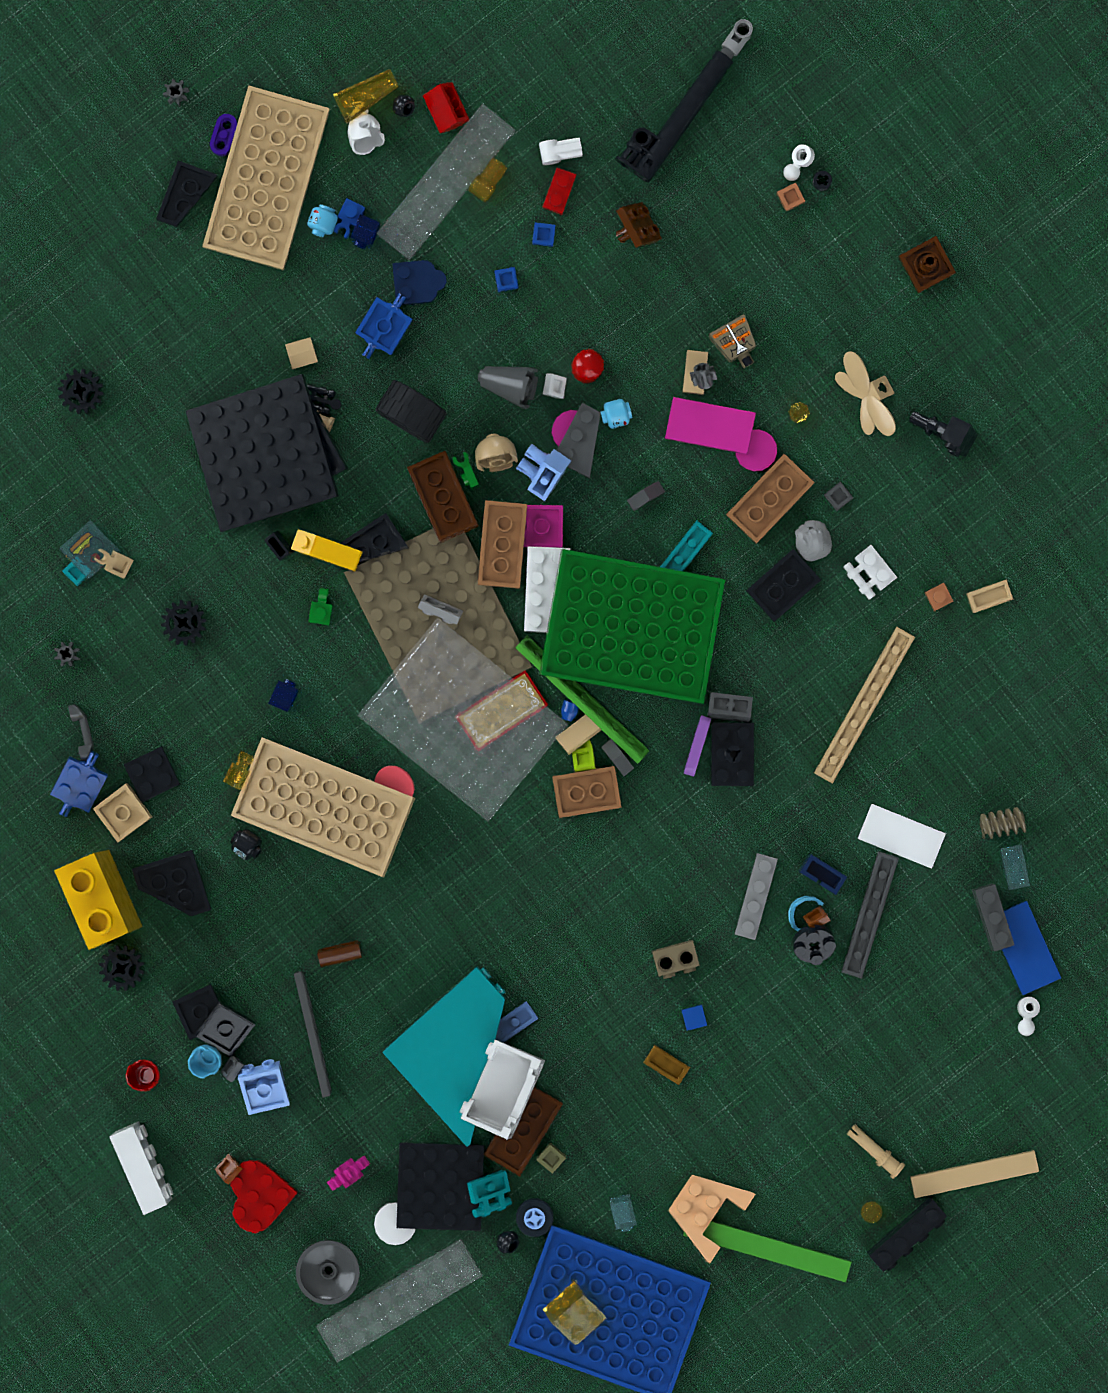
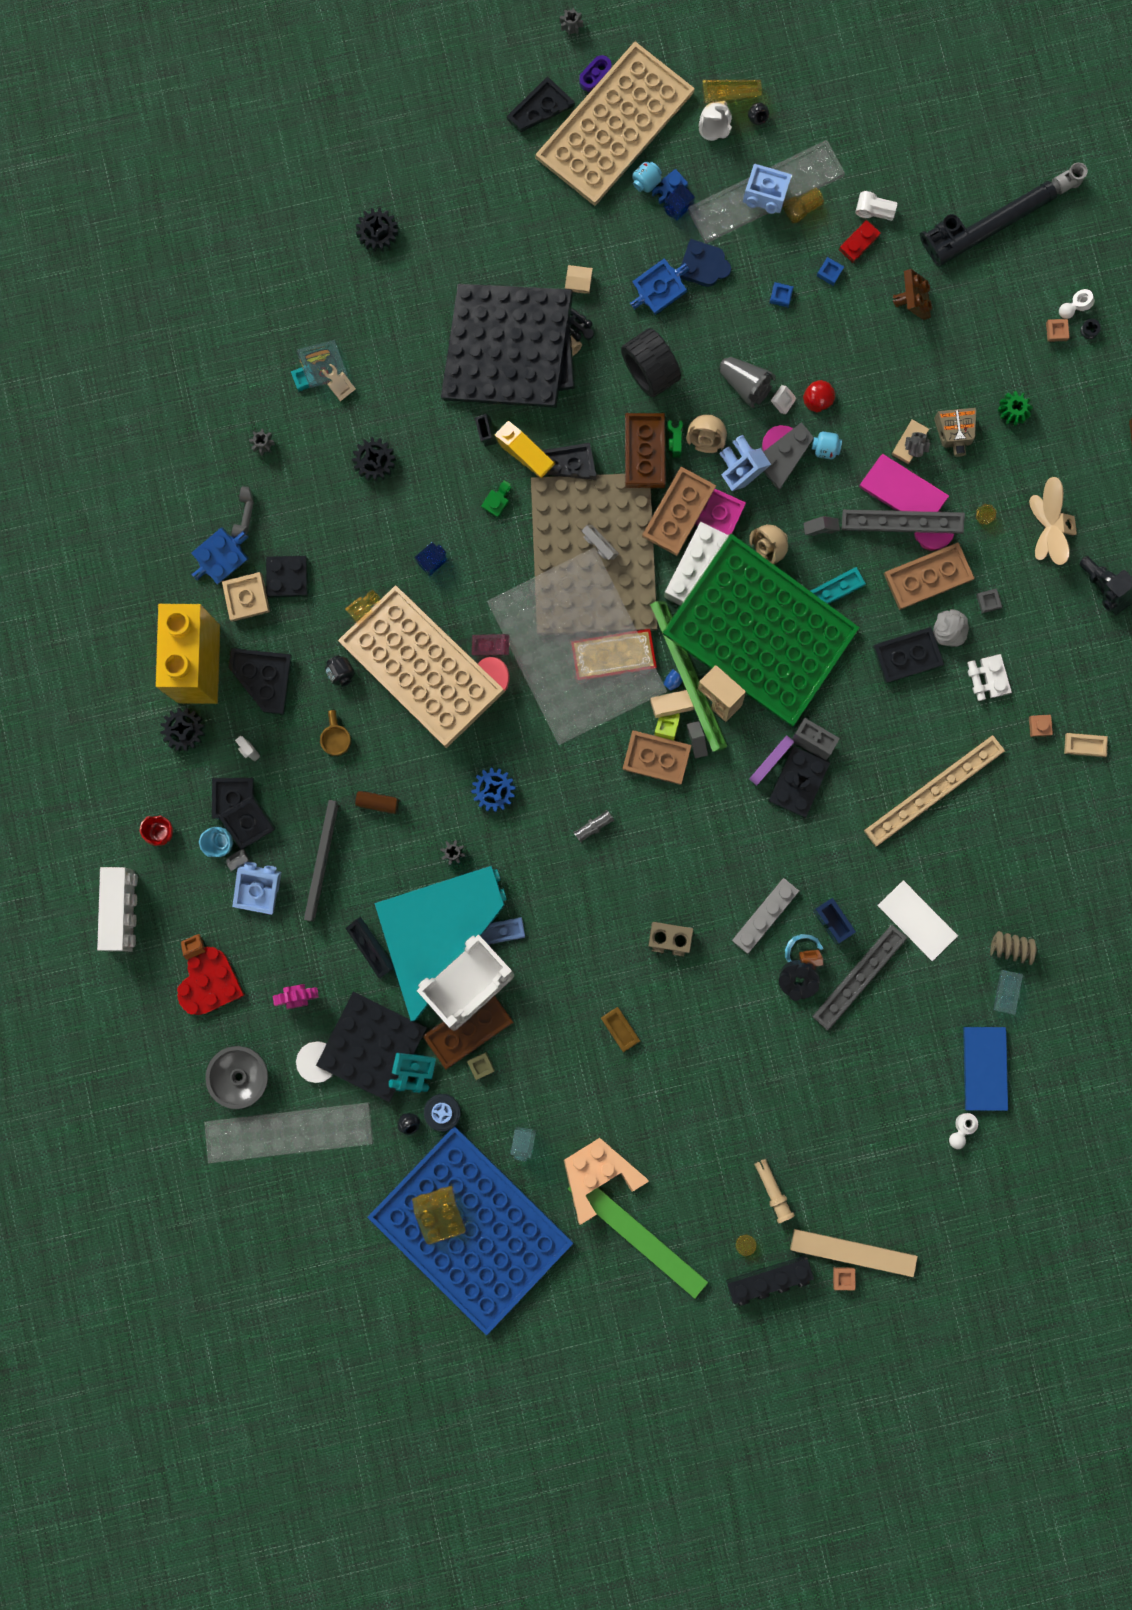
camera: 25 degrees right, 5 degrees down
red brick [423,82,469,133] -> none
blue tile [681,1004,707,1031] -> none
dark grey brick [972,883,1014,952] -> none
none -> white plate [235,736,260,761]
none -> pearl gold piece [320,710,351,756]
none -> black plate [345,917,394,979]
none -> dark grey gear [440,840,466,865]
none -> blue gear [471,768,516,812]
none -> clear pink plate [472,634,509,656]
none -> dark grey pin [574,810,614,843]
none -> tan panel [698,666,746,722]
none -> light blue plate [742,164,792,214]
none -> tan cylinder [750,525,788,564]
none -> nougat plate [833,1267,855,1290]
none -> dark grey tile [842,509,965,534]
none -> green gear [998,391,1033,426]

